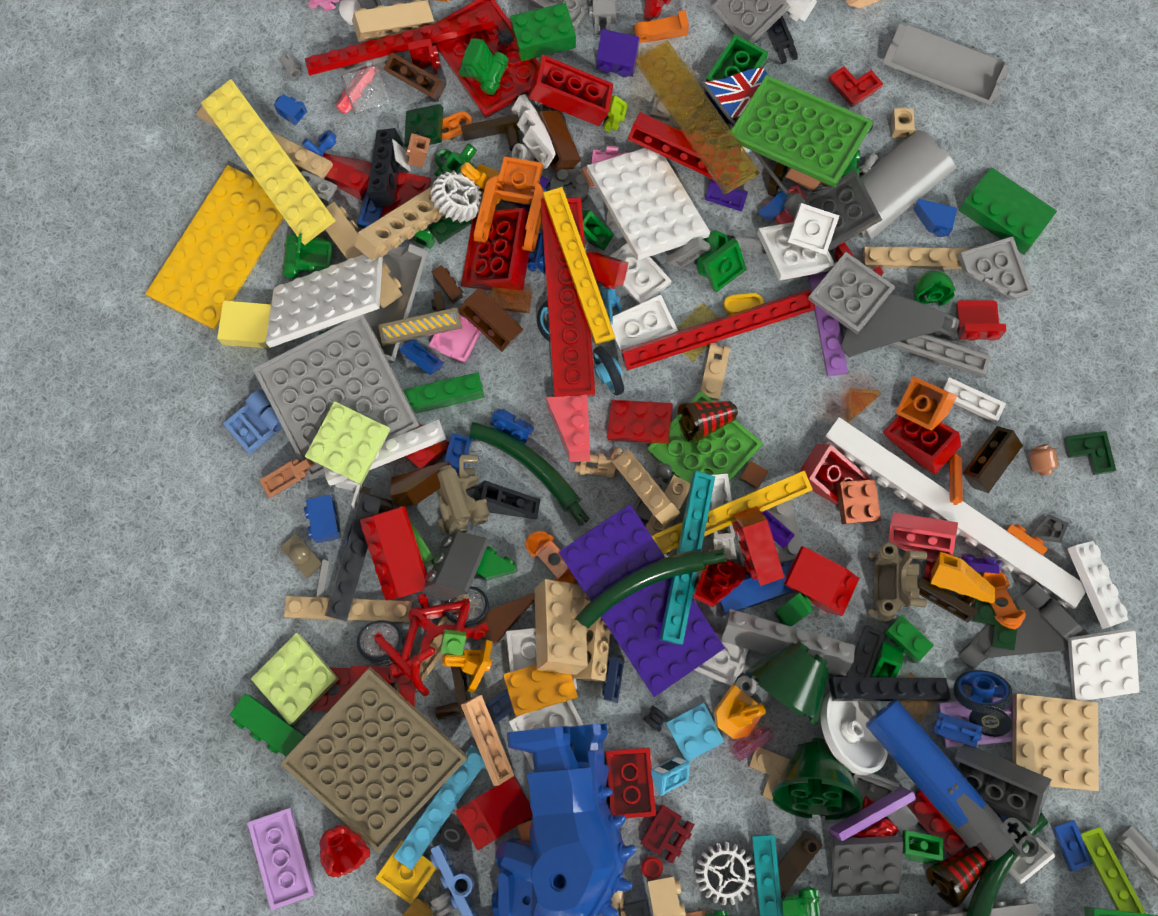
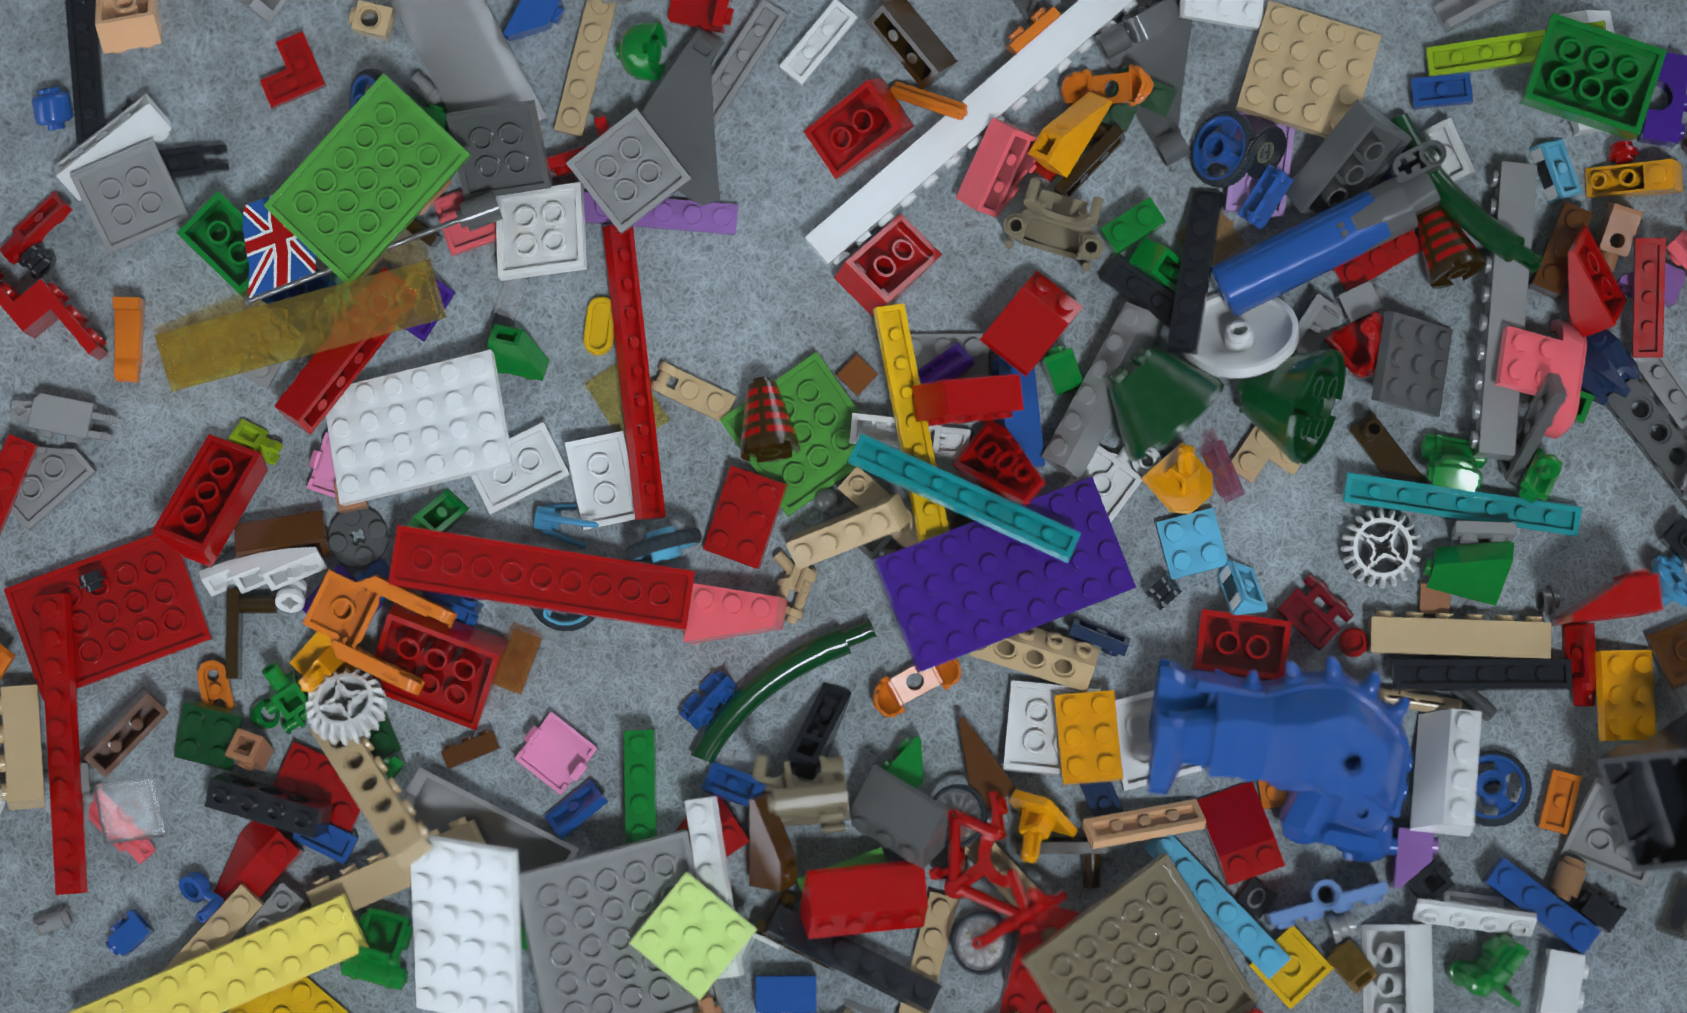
camera: 75 degrees left, 10 degrees up
tile [378,308,462,346] -> none
white sticker [392,139,411,173] -> none
red bracket [408,38,440,75] -> none
dark brown plate [431,290,446,312] -> none
bright green plate [440,630,466,655] -> none
green piece [458,39,509,95] -> none
reddish brown brick [458,288,523,352] -> none
green brick [510,2,576,61] -> none
tan brick [534,579,588,675] -> none
yellow plate [543,187,615,345] -> none
dark green animal [574,548,727,629] -> none
red brick [586,252,629,289] -> none
dark purple slope [596,29,640,77] -> none
light grey plate [667,237,711,268] -> none
green plate [702,238,747,293] -> none
blue sticker [758,191,787,222] -> none
white plate [787,203,839,255] -> none
medium lavender tile [829,787,916,841] -> none
plate [836,480,881,525] -> none
clear orange slope [845,388,881,423] -> none
orange slope [895,376,957,431] -> none
green slope [903,830,943,864] -> none
dark purple plate [958,554,1002,574] -> none

